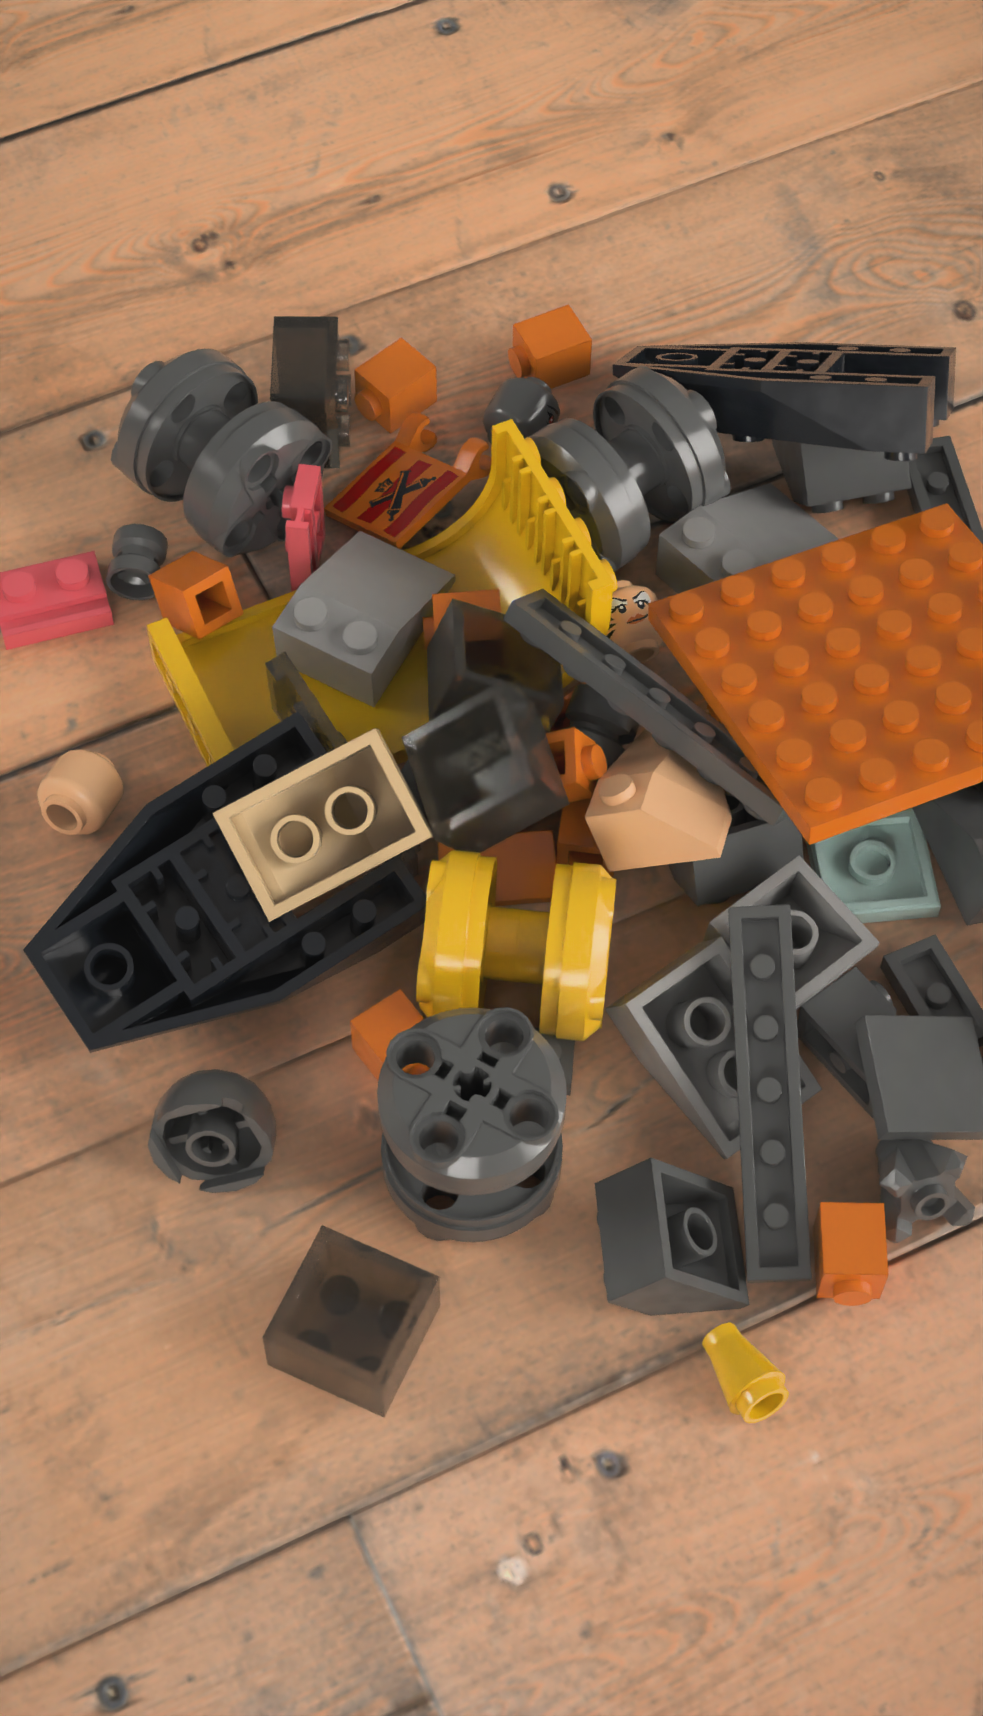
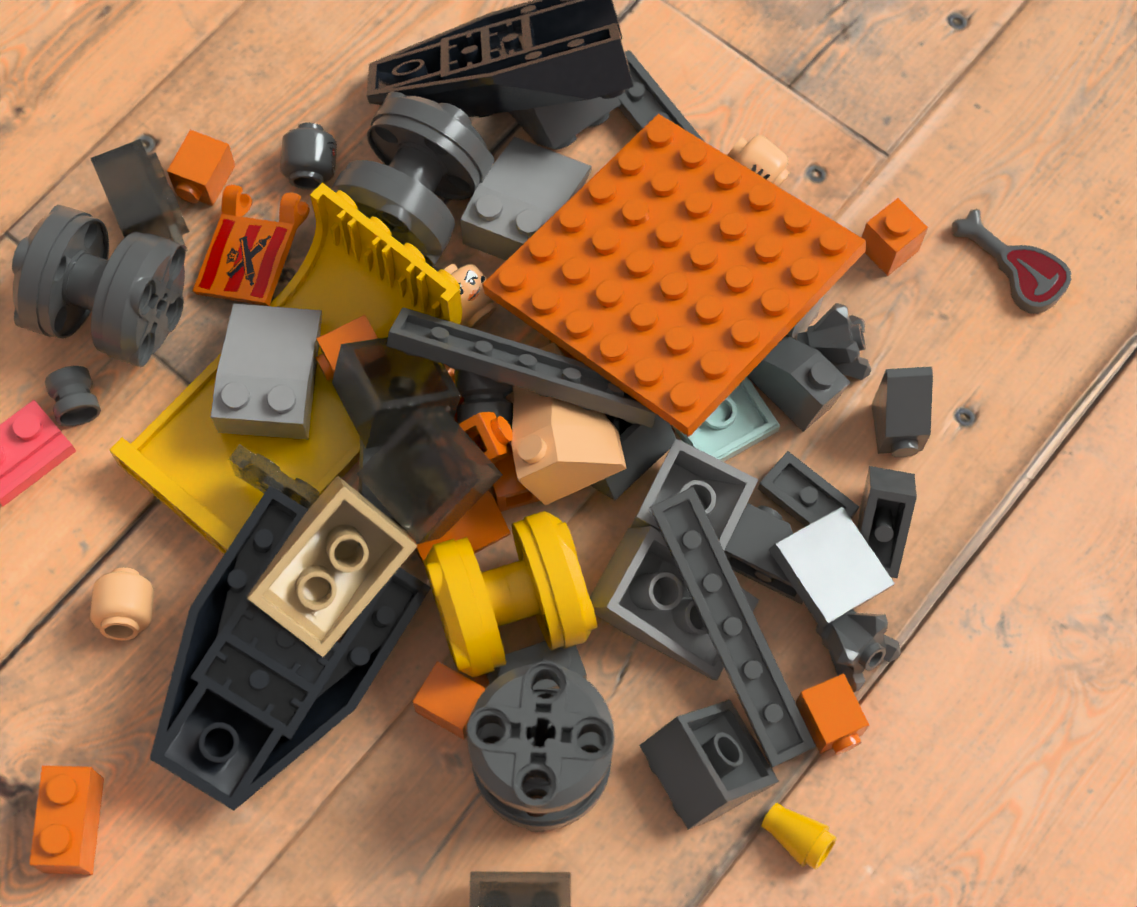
camera: 25 degrees left, 10 degrees up
orange brick [148,551,244,640] -> none
dark grey cylinder [148,1069,276,1193] -> none
coral plate [282,464,326,592] -> none
orange brick [508,304,592,389] -> none

